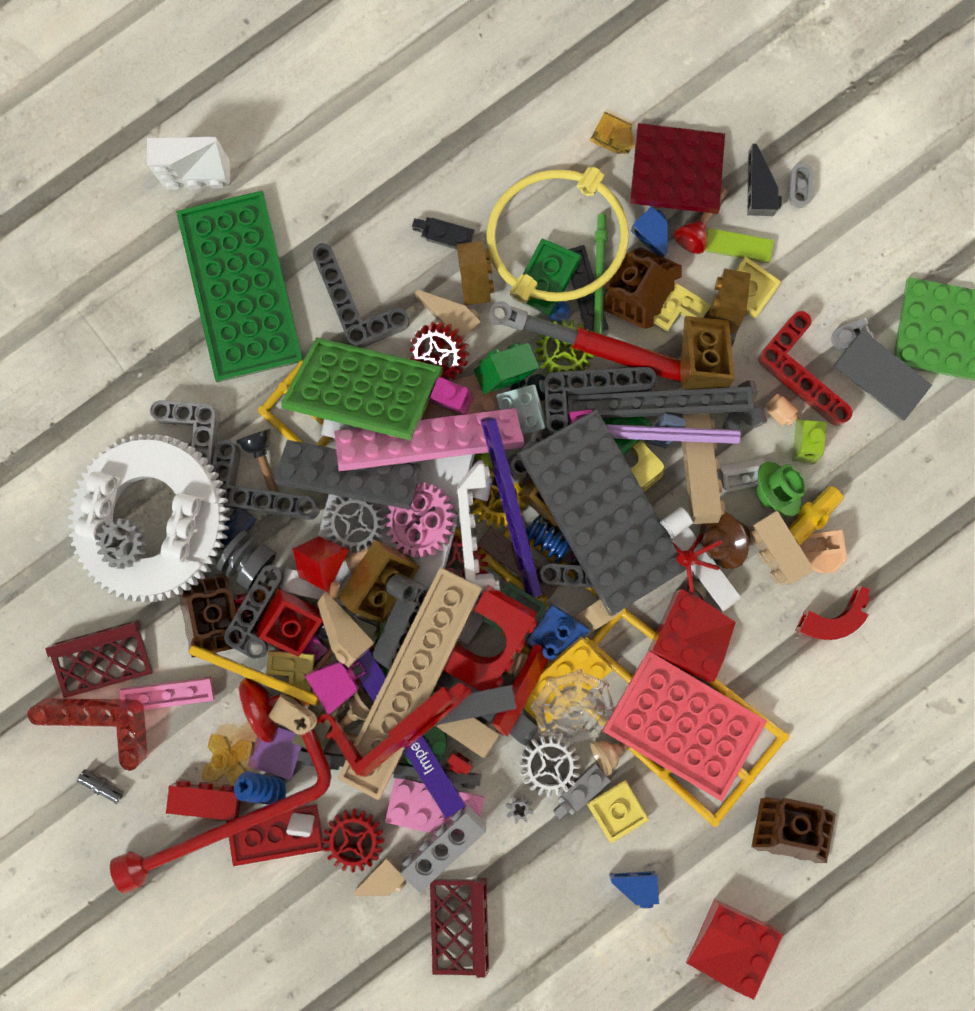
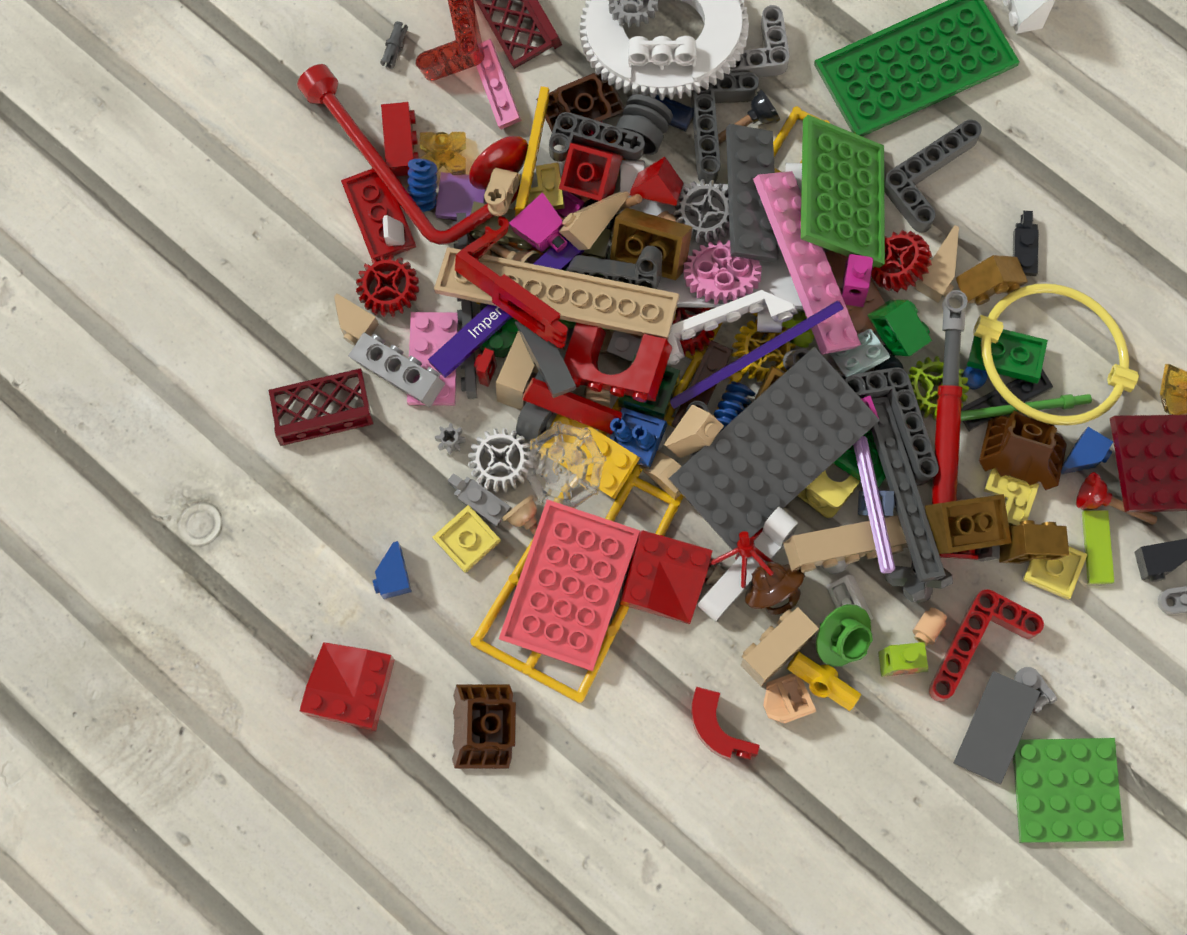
camera: 80 degrees right, 10 degrees down
none -> tan slope [664,405,724,458]

